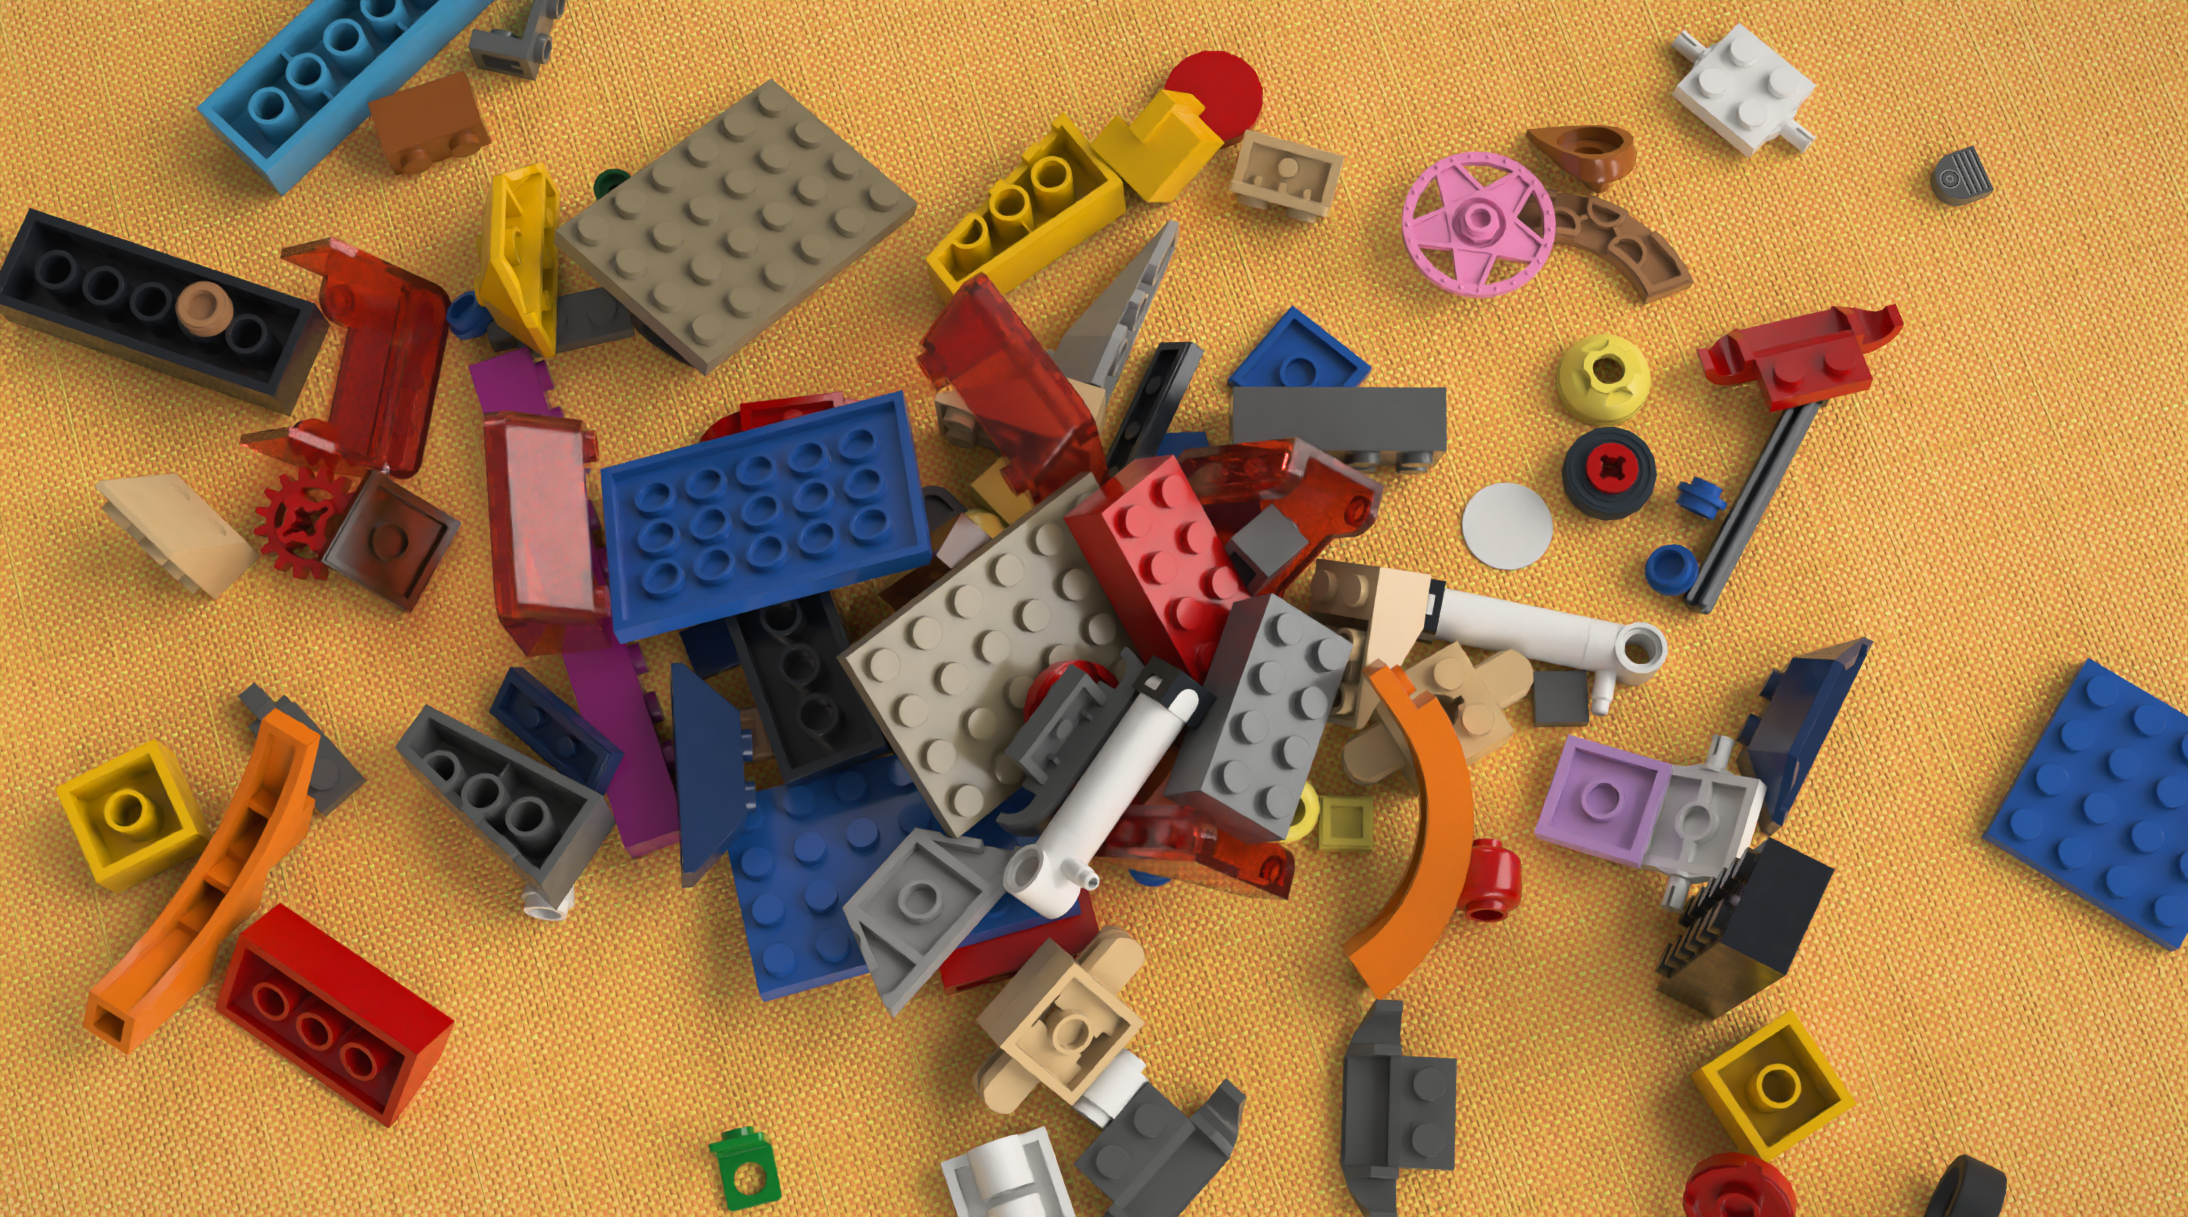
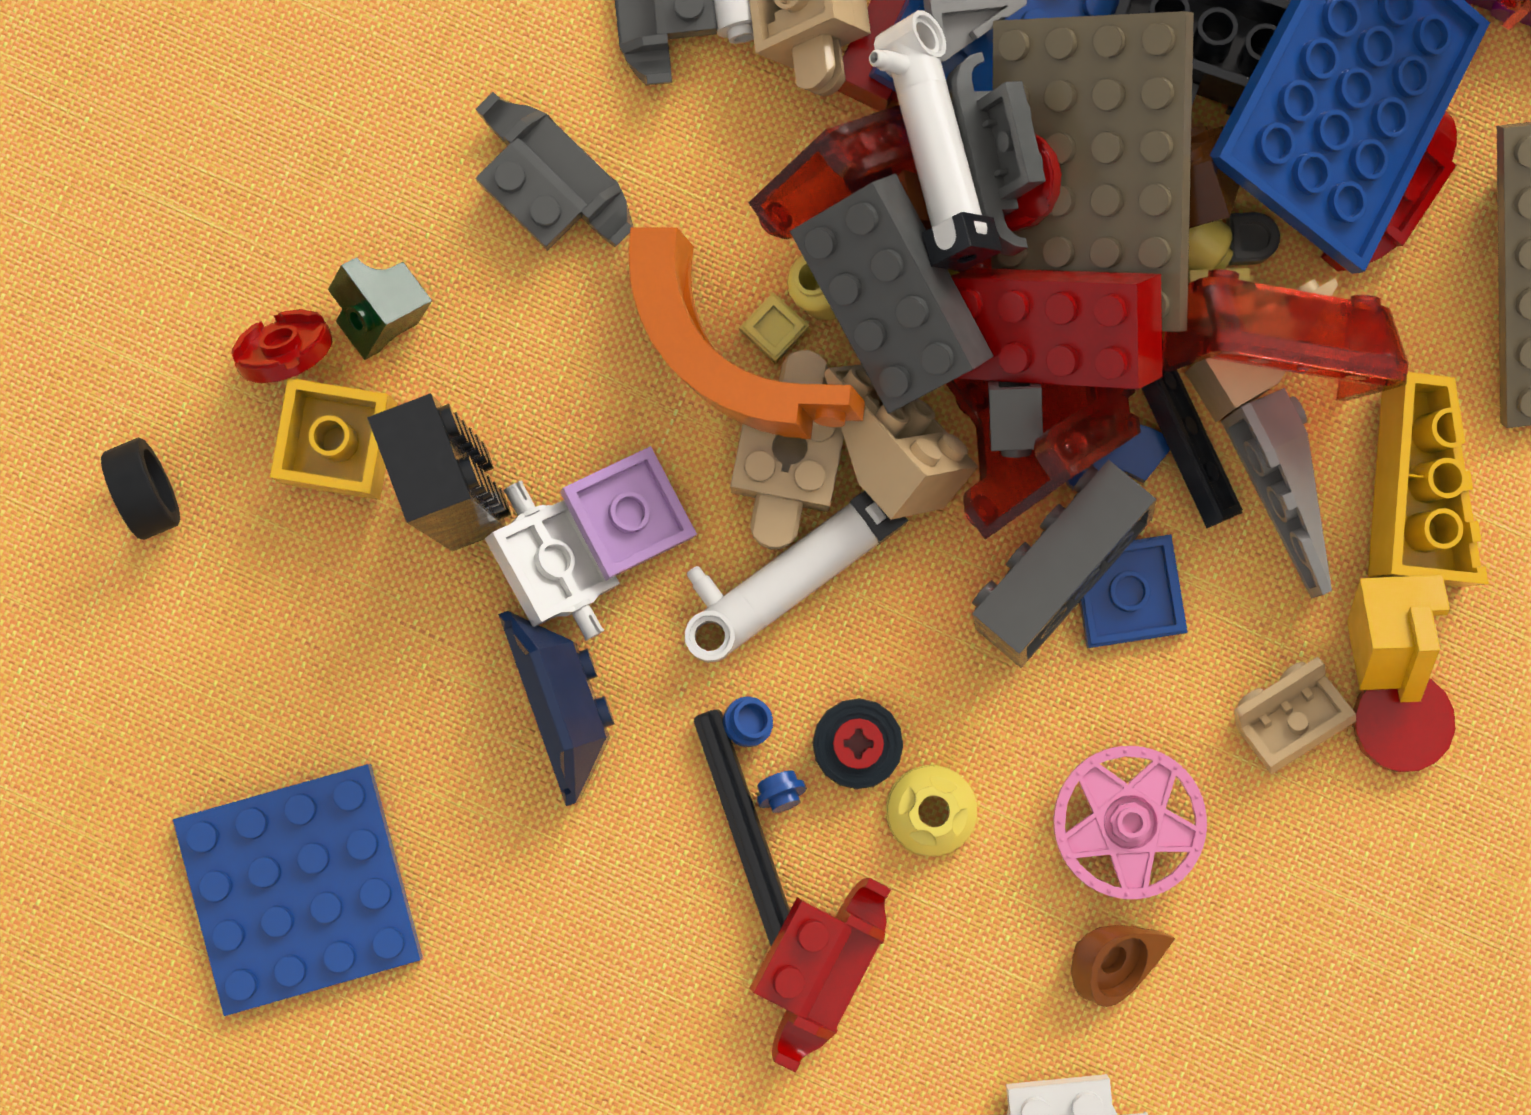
camera: 130 degrees right, 10 degrees up
red head [1456,838,1522,923] -> none
white sticker [1462,483,1553,570] -> none
medium nougat tile [1517,189,1694,305] -> none
dark grey tile [1531,670,1589,727] -> none
none -> brick [328,257,432,360]

